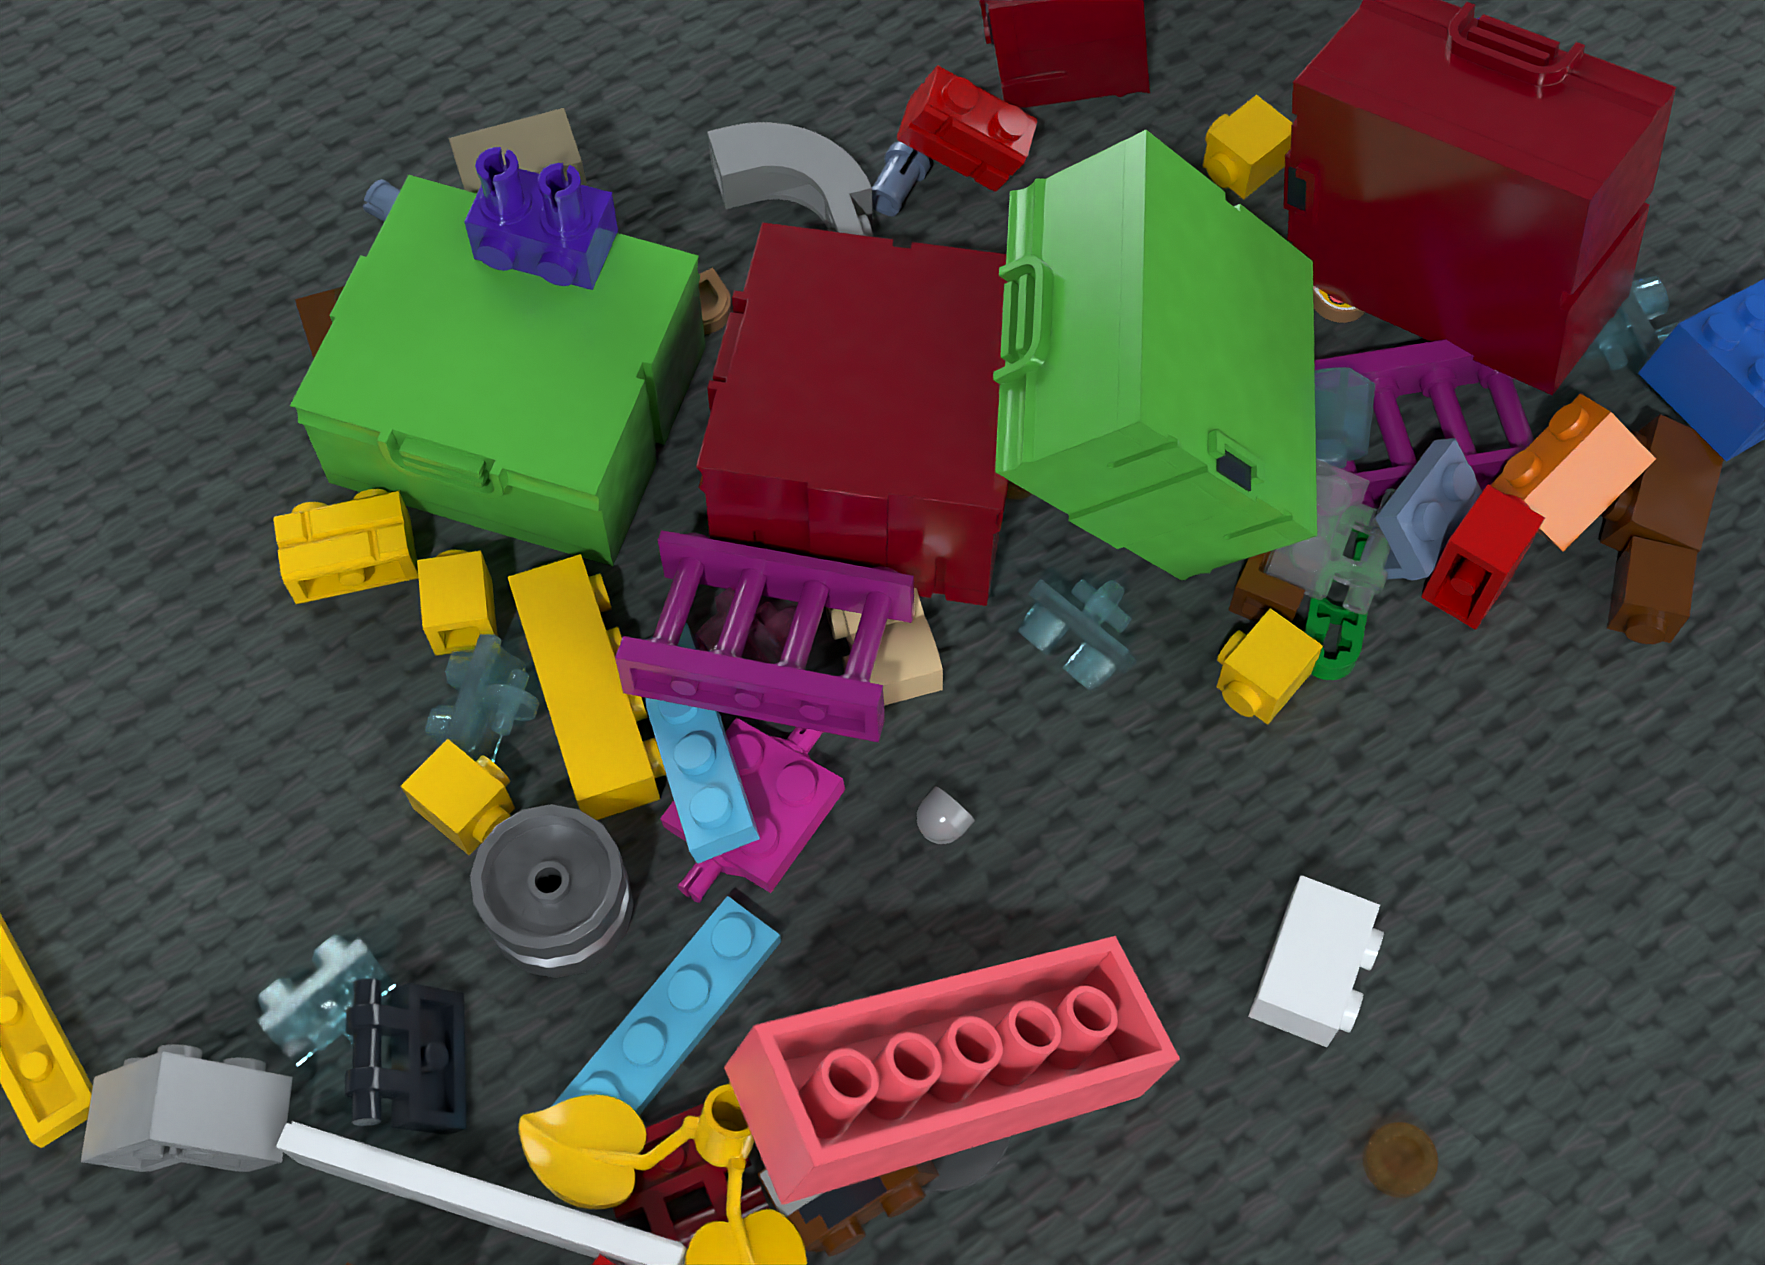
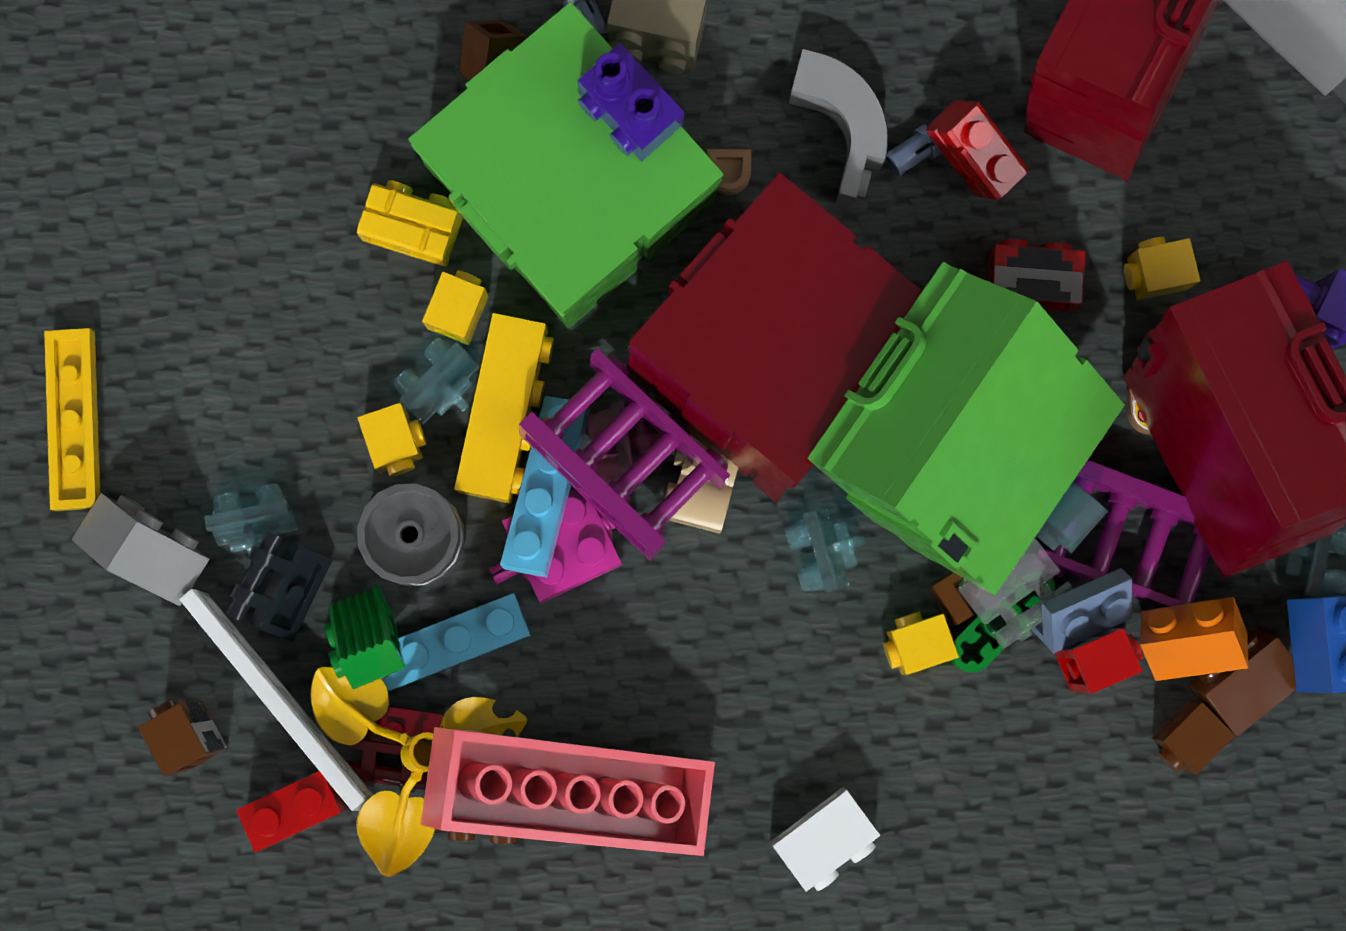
camera: 25 degrees right, 20 degrees up
light grey hinge [917,786,975,844] -> none
none -> green brick [324,585,406,690]

